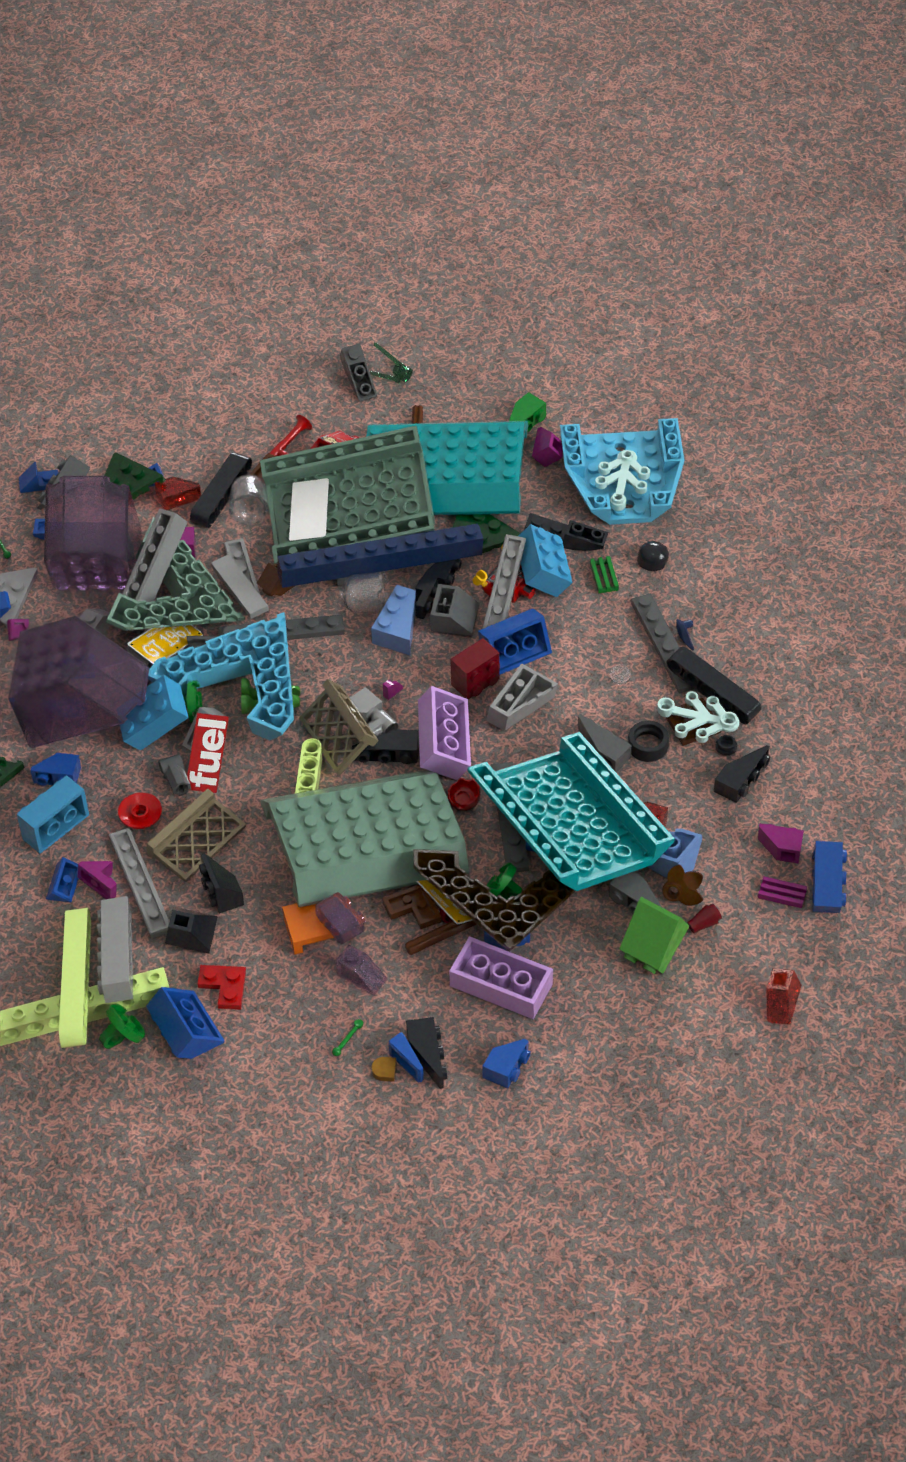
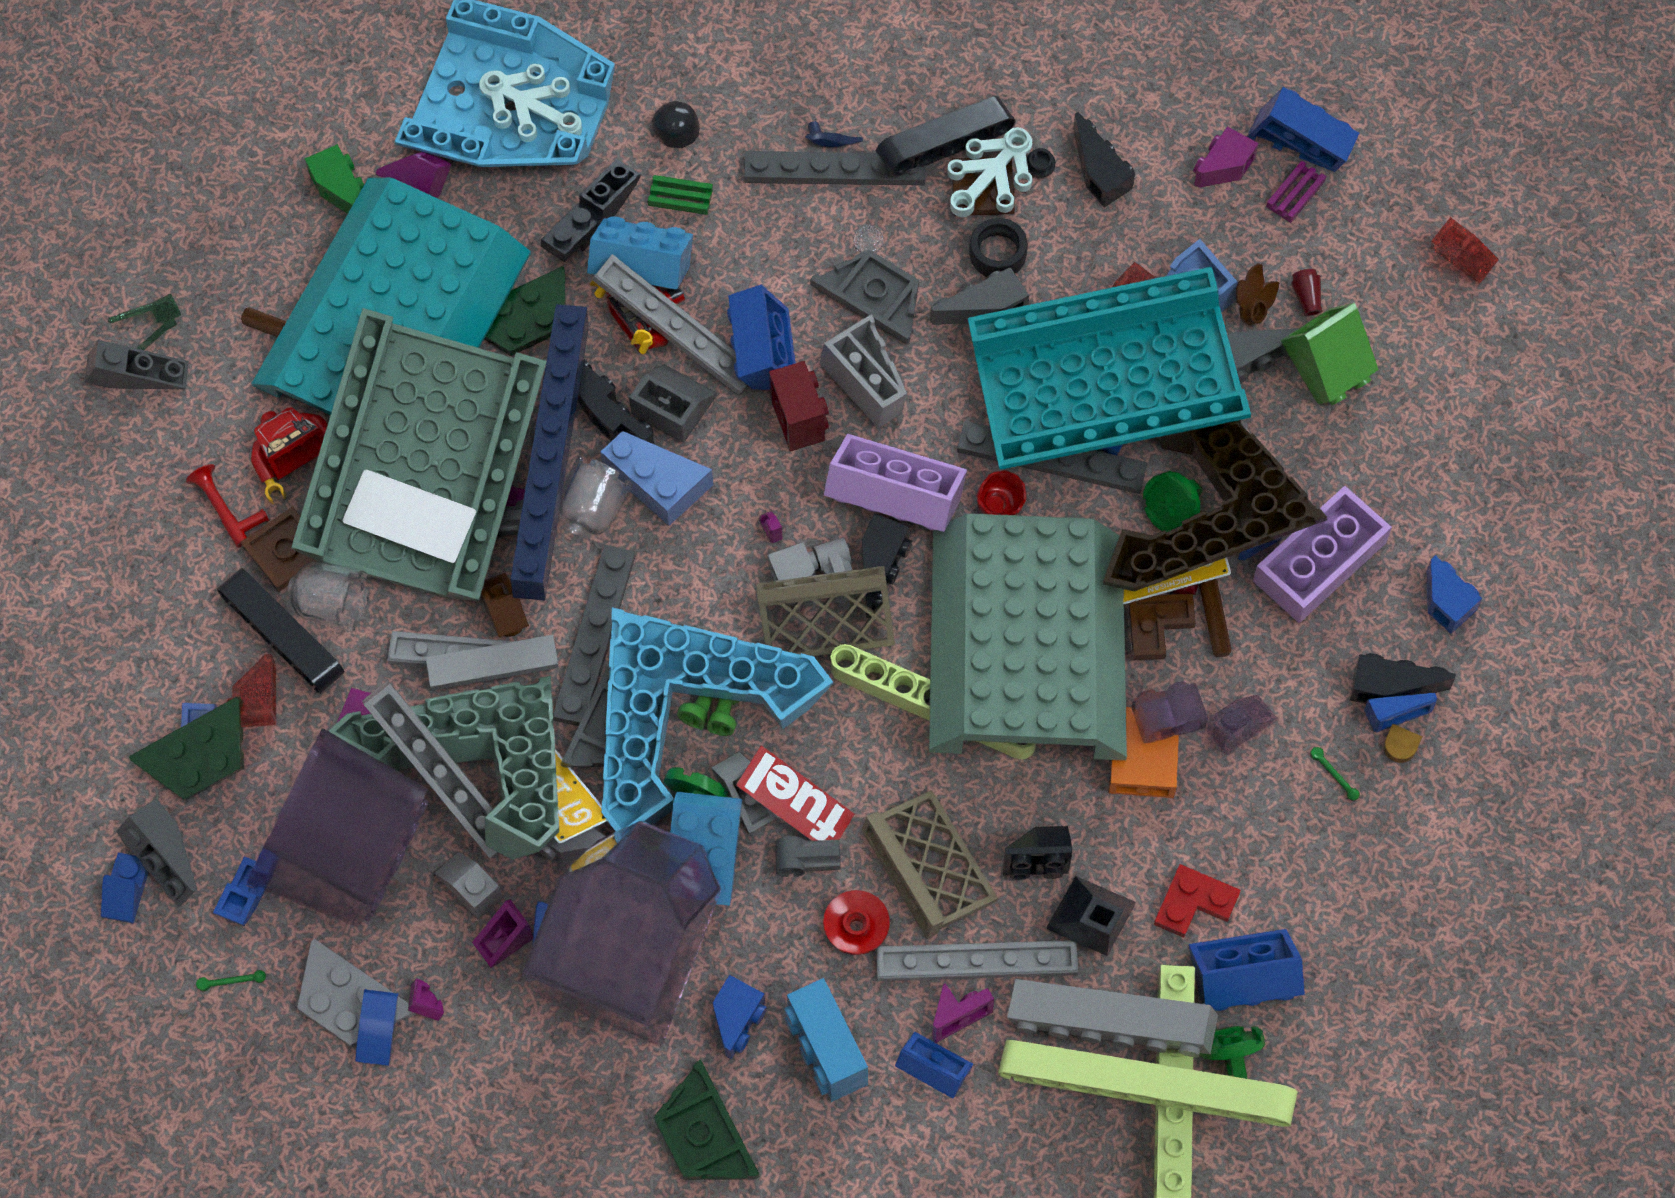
camera: 70 degrees left, 15 degrees up
none -> dark grey wing [810,249,919,345]

